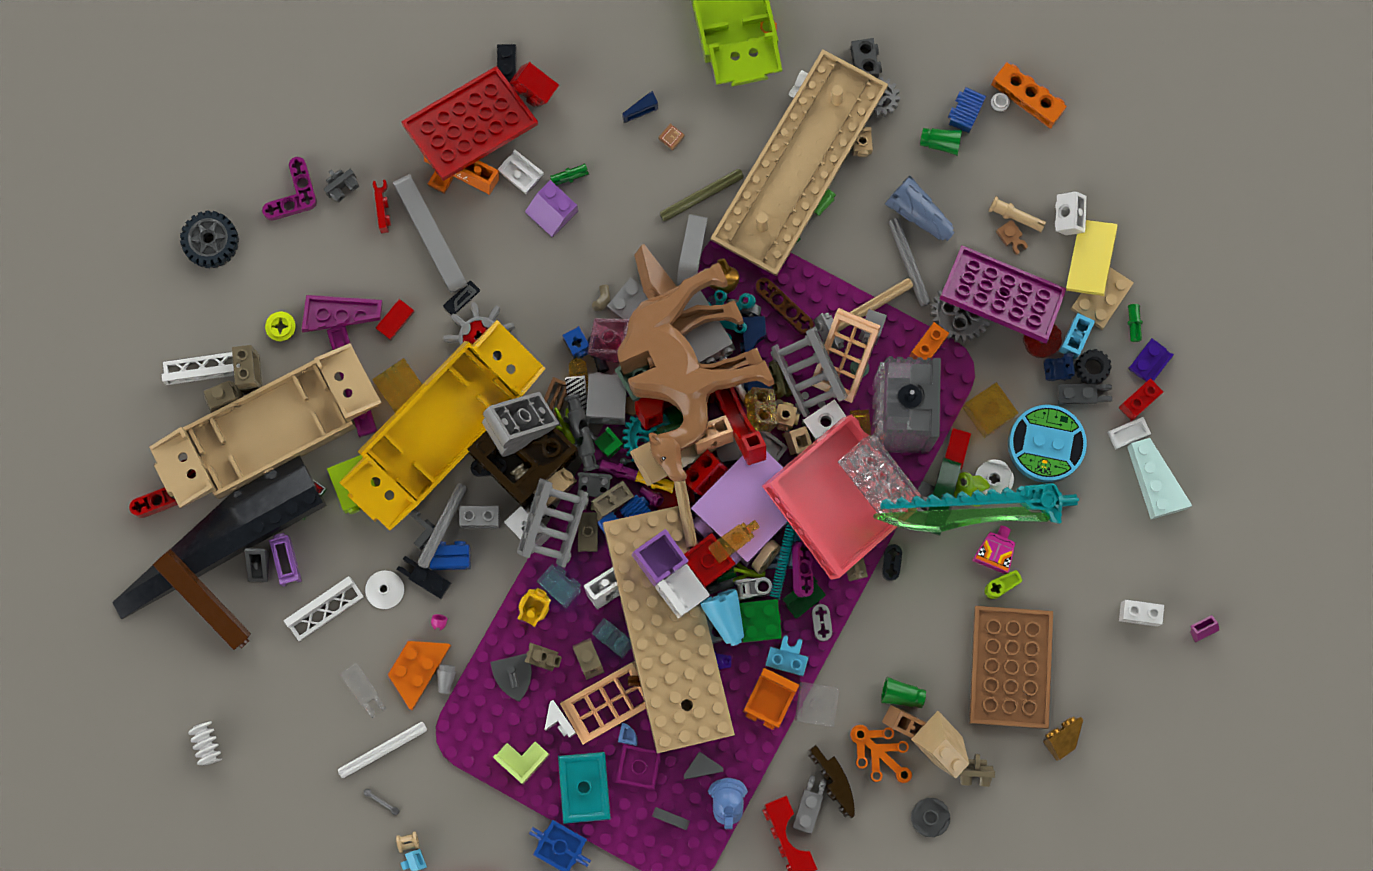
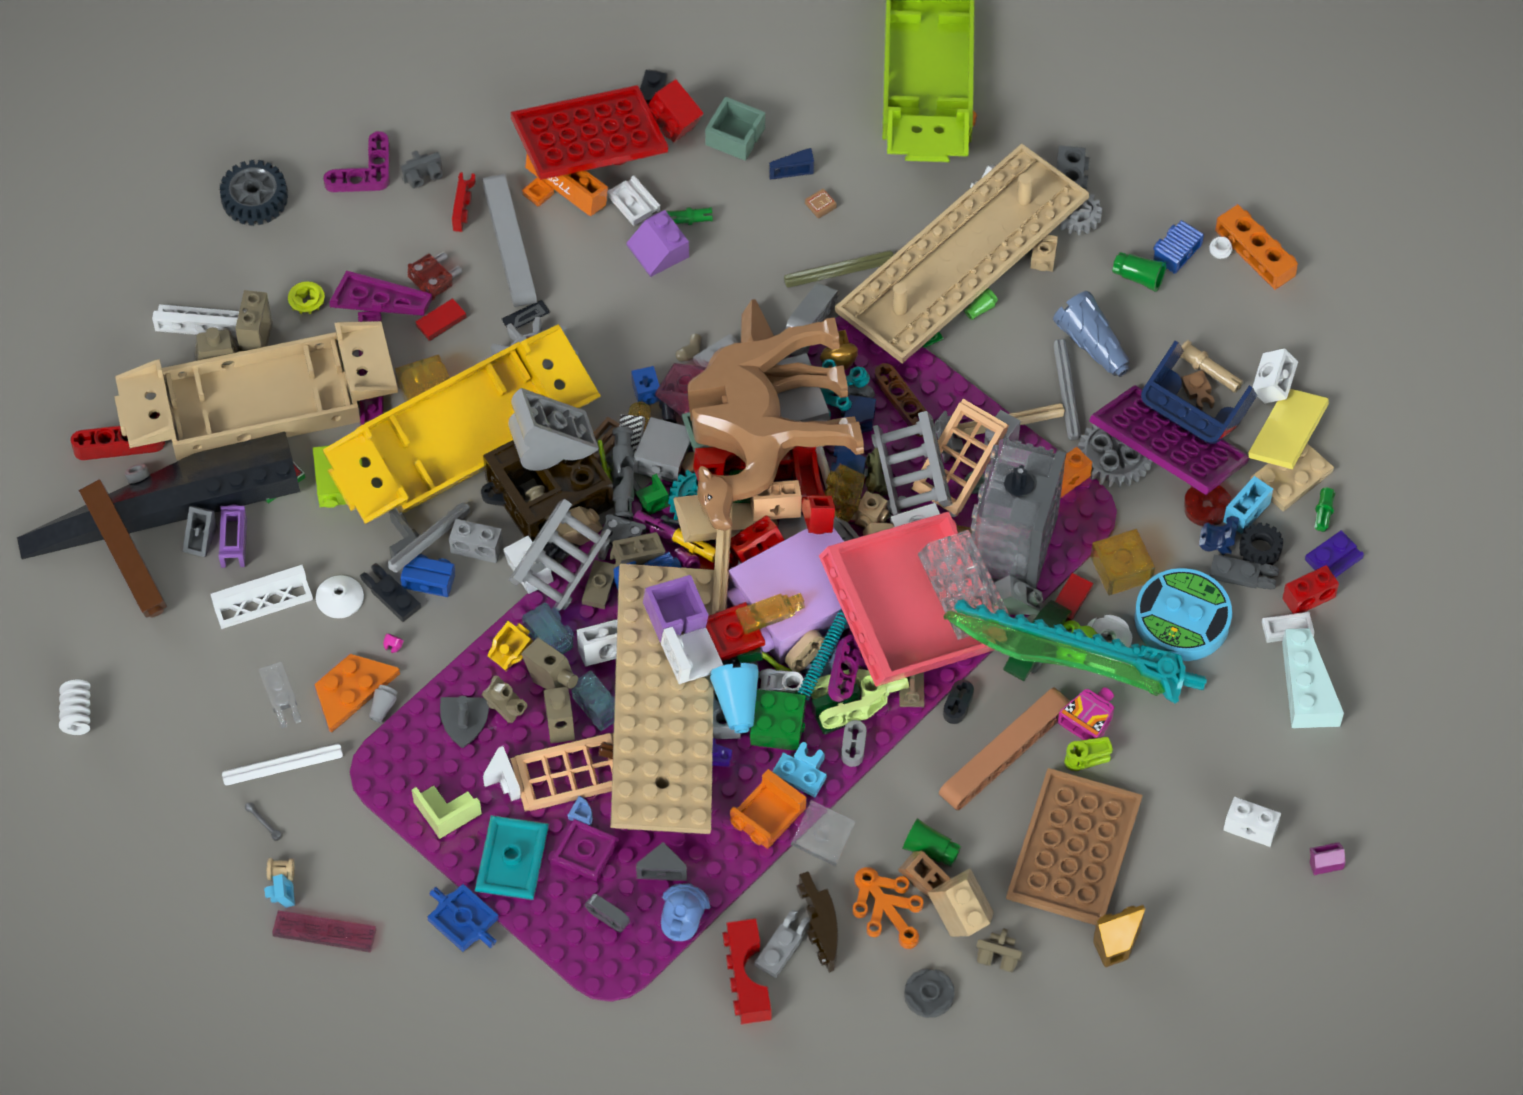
camera: 15 degrees right, 20 degrees down
none -> light grey tile [125,464,150,483]
none -> clear red piece [408,252,462,300]
none -> dark tan torso [521,638,578,689]
none -> sand green piece [705,97,765,161]
none -> yellowish green piece [808,669,909,729]
none -> nougat beam [939,687,1071,811]
none -> light grey slope [988,575,1043,615]
none -> dark blue windscreen [1141,340,1258,444]

